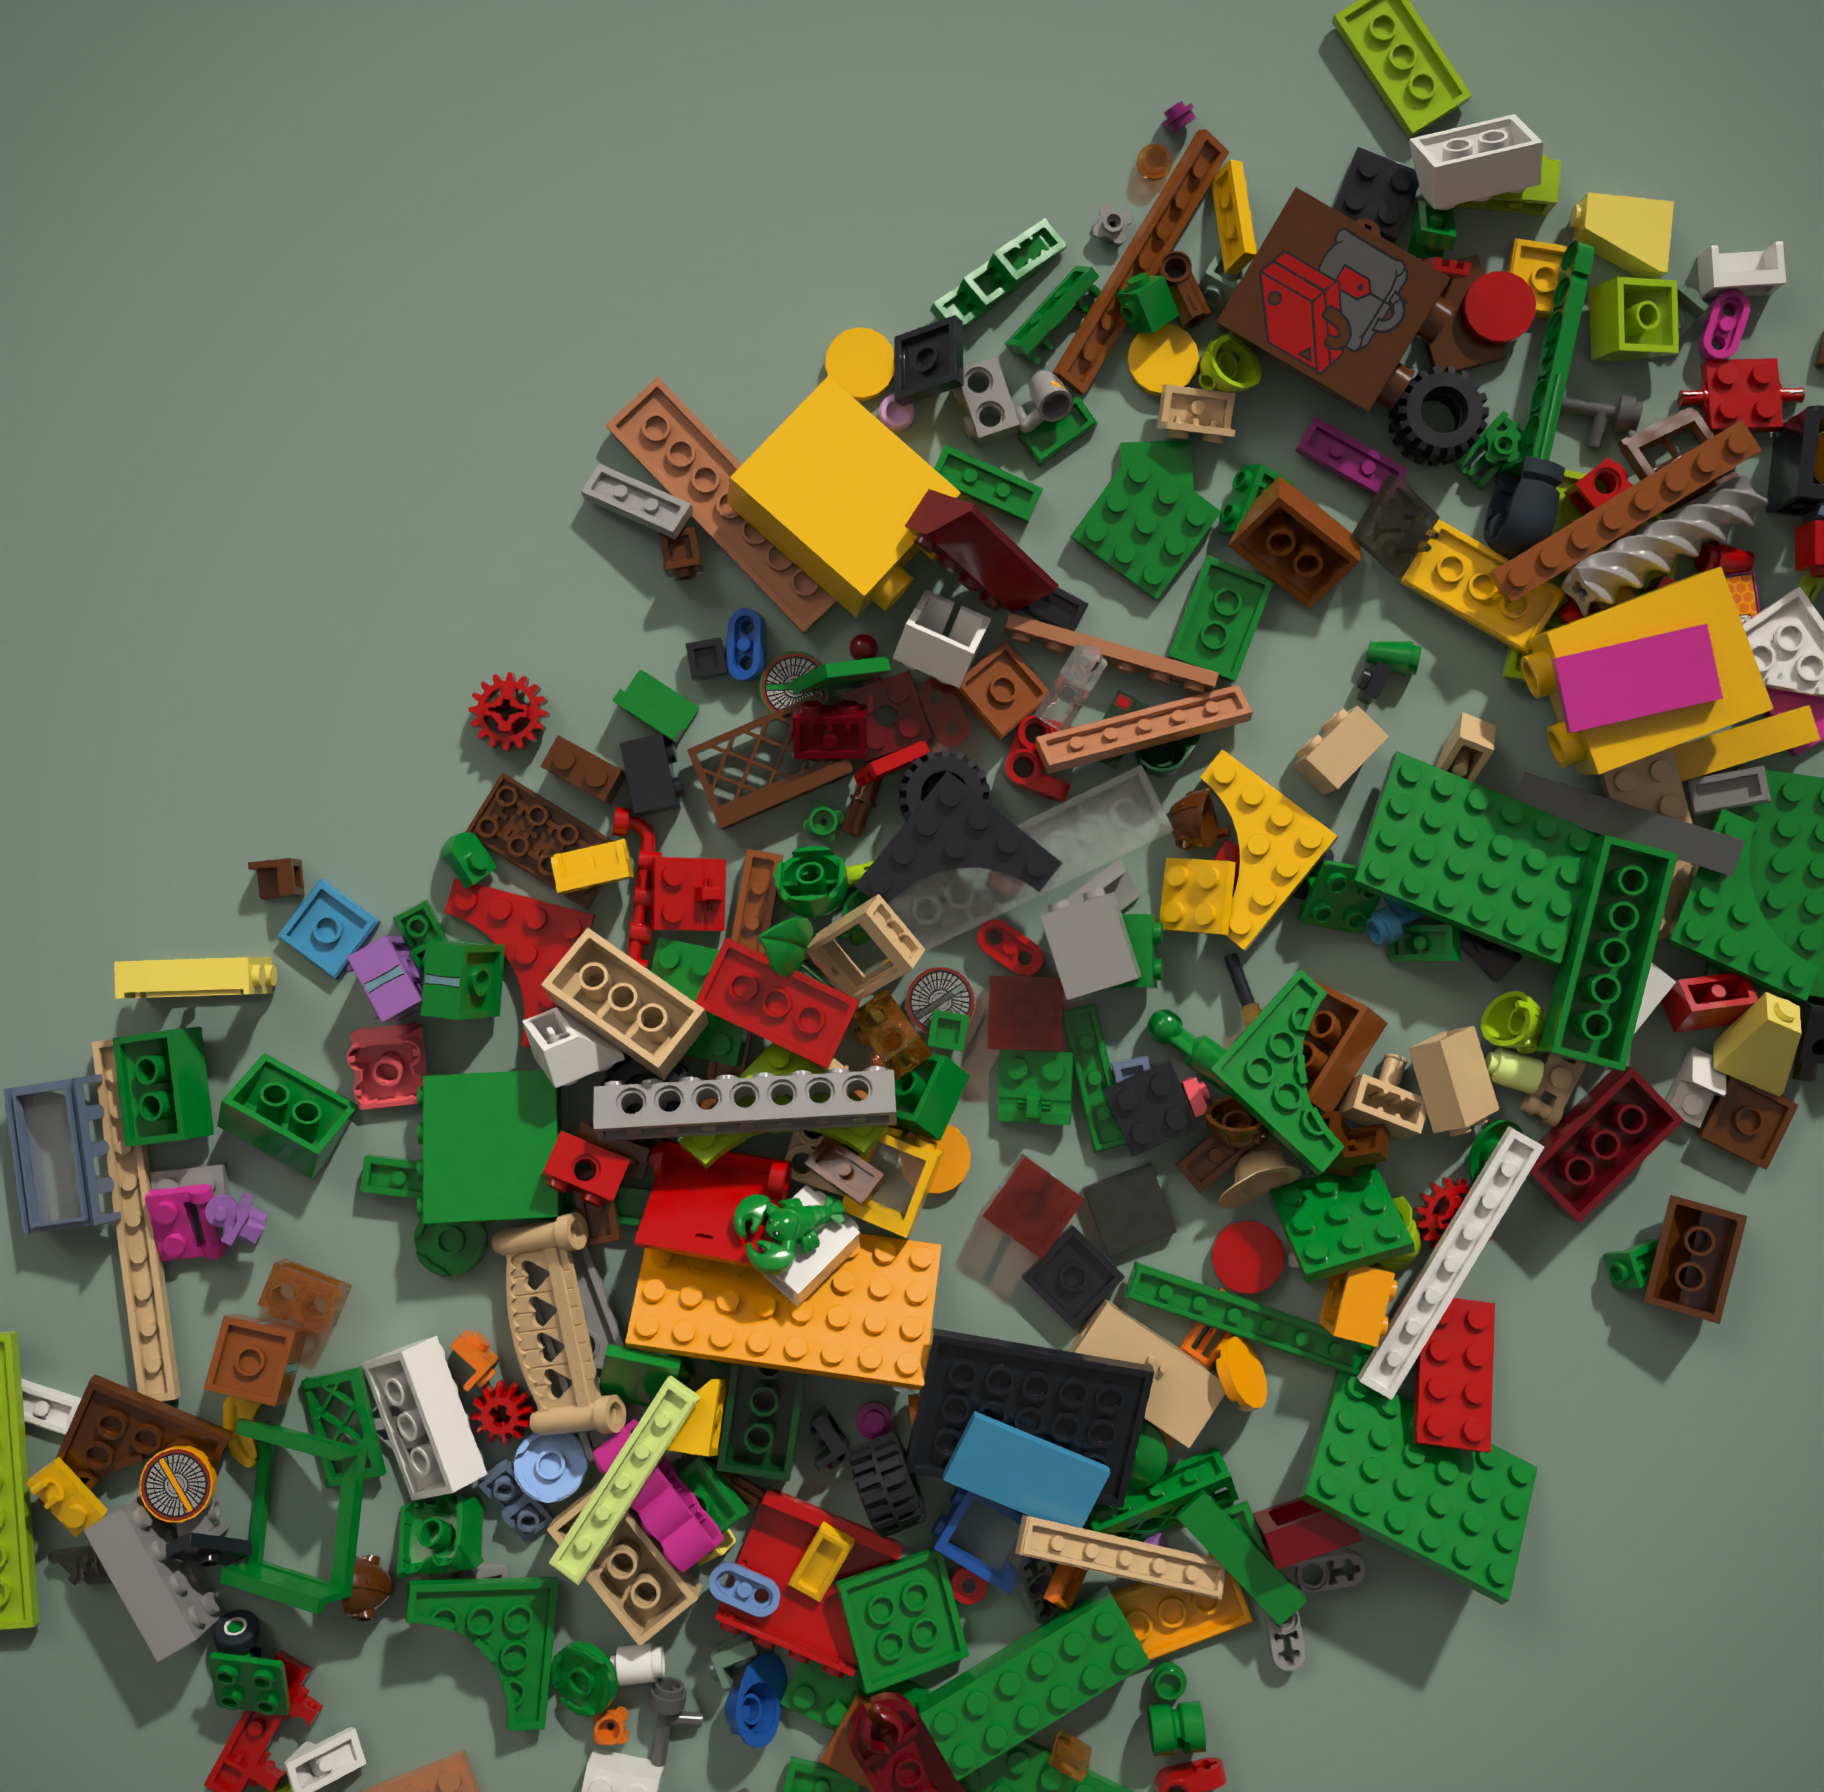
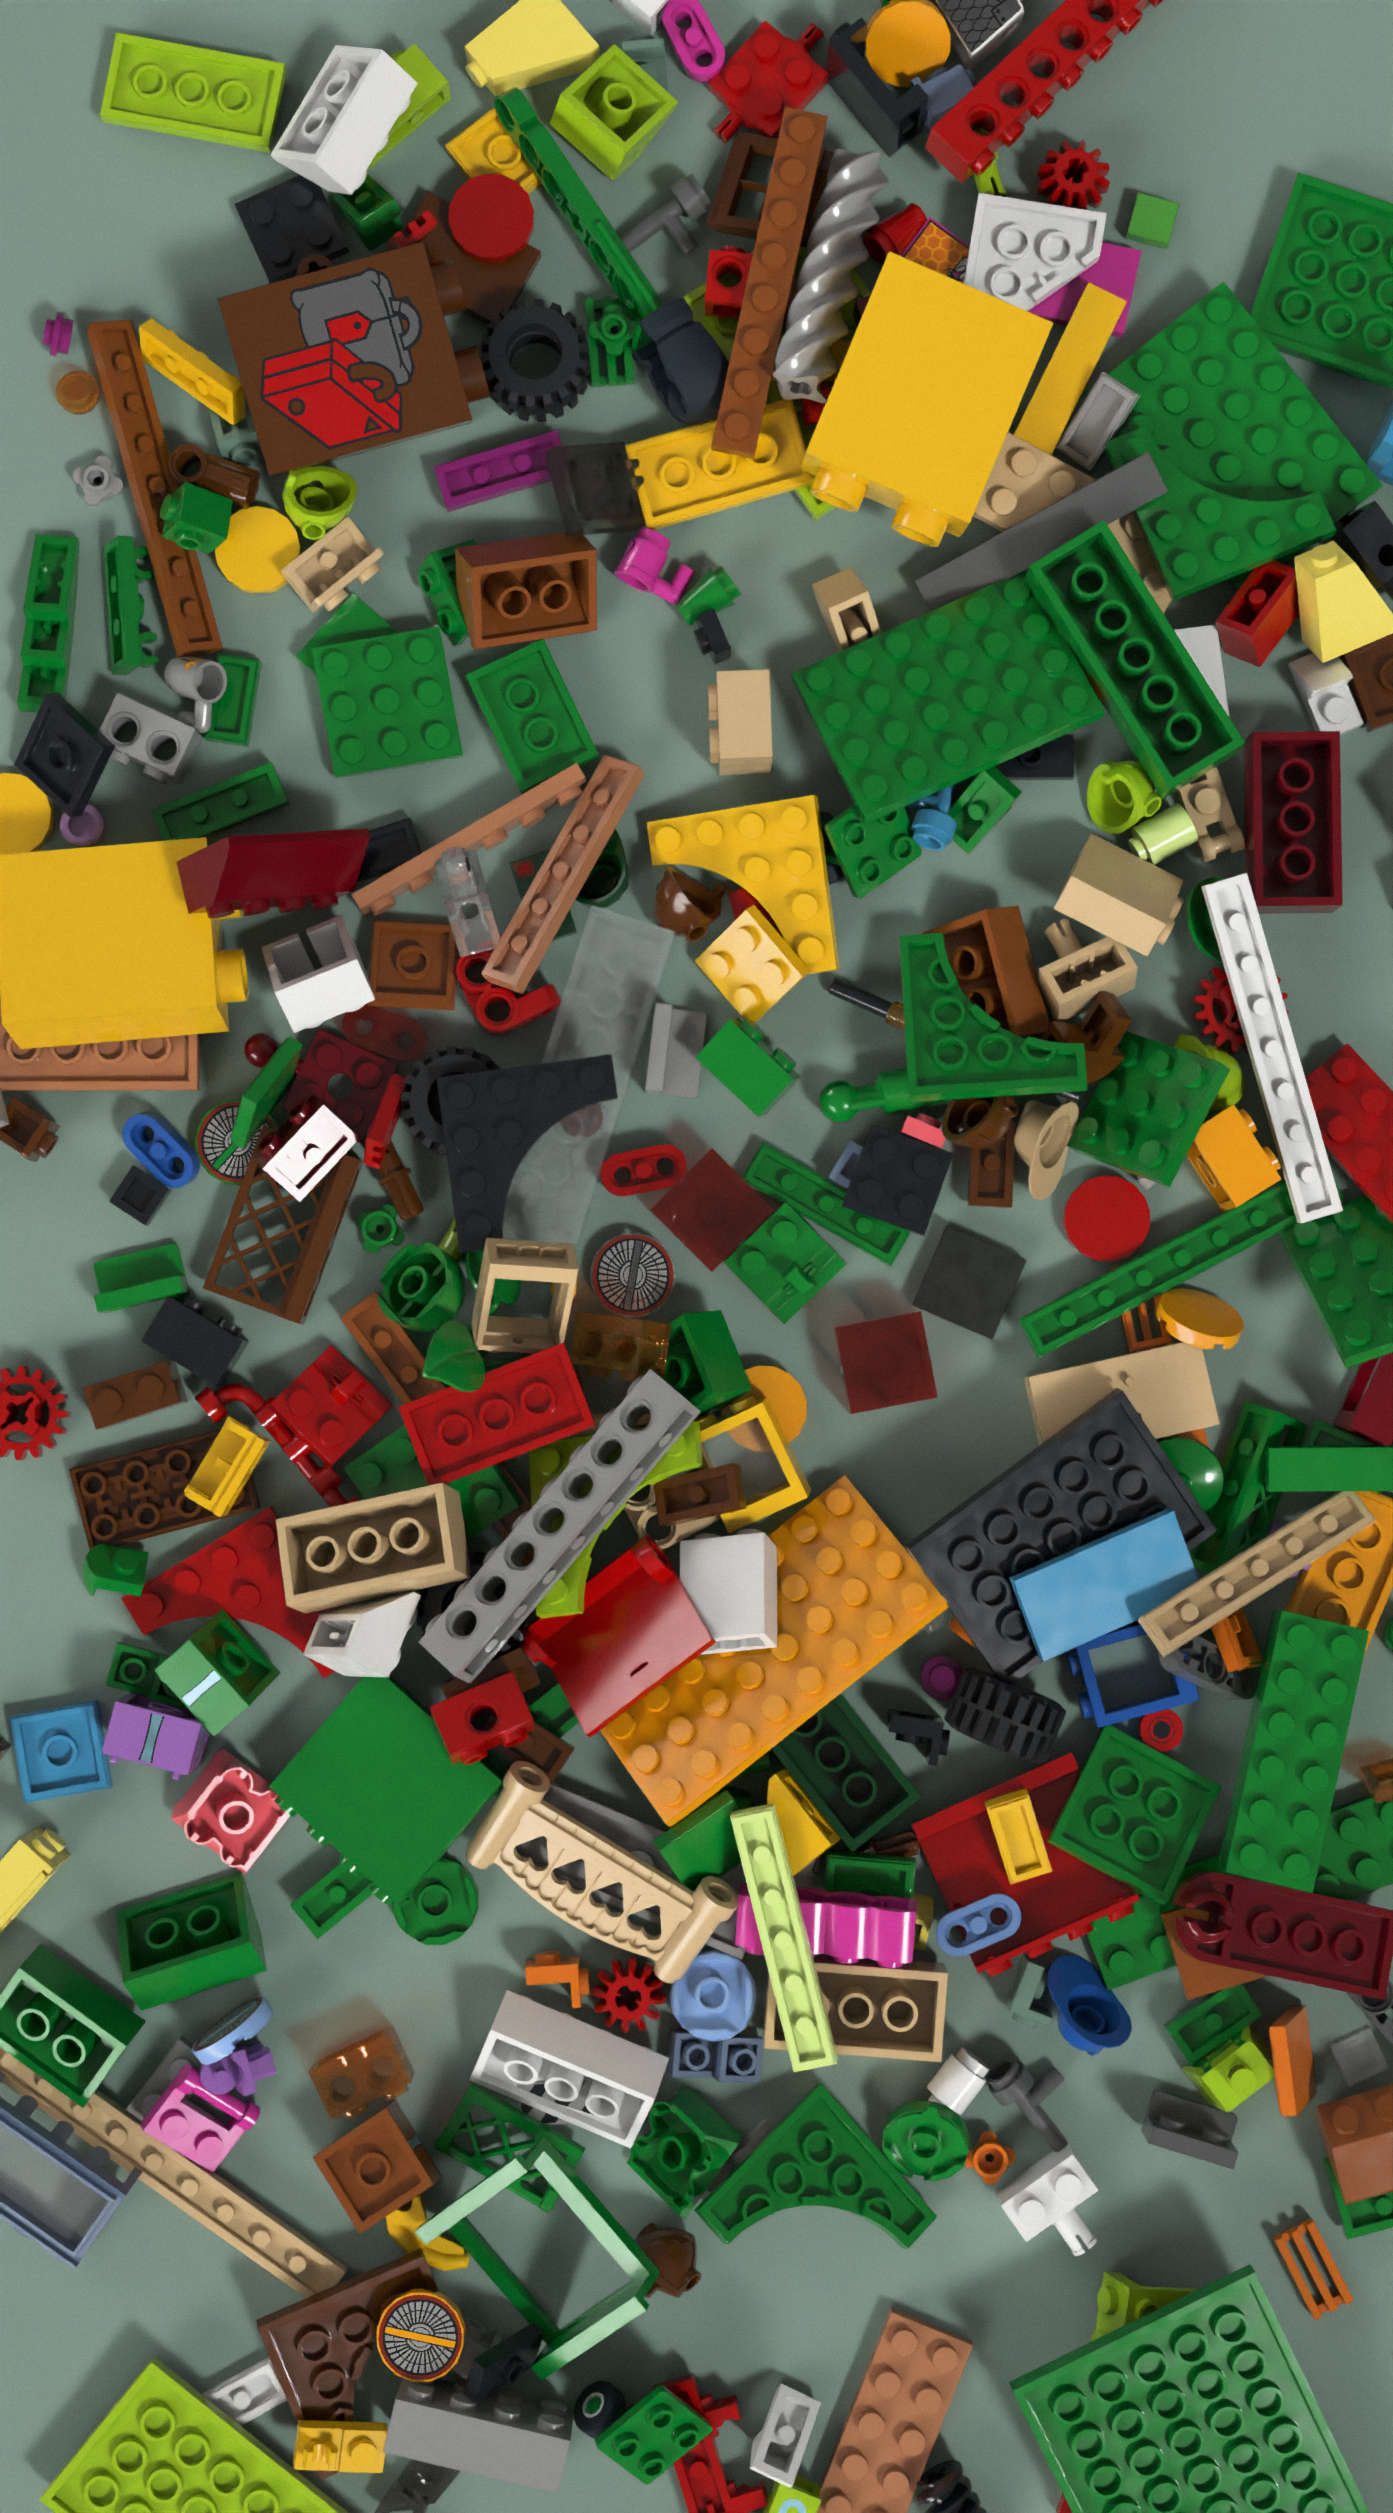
camera: 45 degrees left, 0 degrees up
green animal [733,1194,845,1276] -> none
green plate [927,1009,969,1052] -> none
black plate [1021,1224,1125,1329] -> none
light grey brick [1040,888,1142,1000] -> none
dark pink tile [1551,624,1723,733] -> none
none -> light blue tile [191,1995,273,2065]
none -> dark pink piece [614,527,695,604]

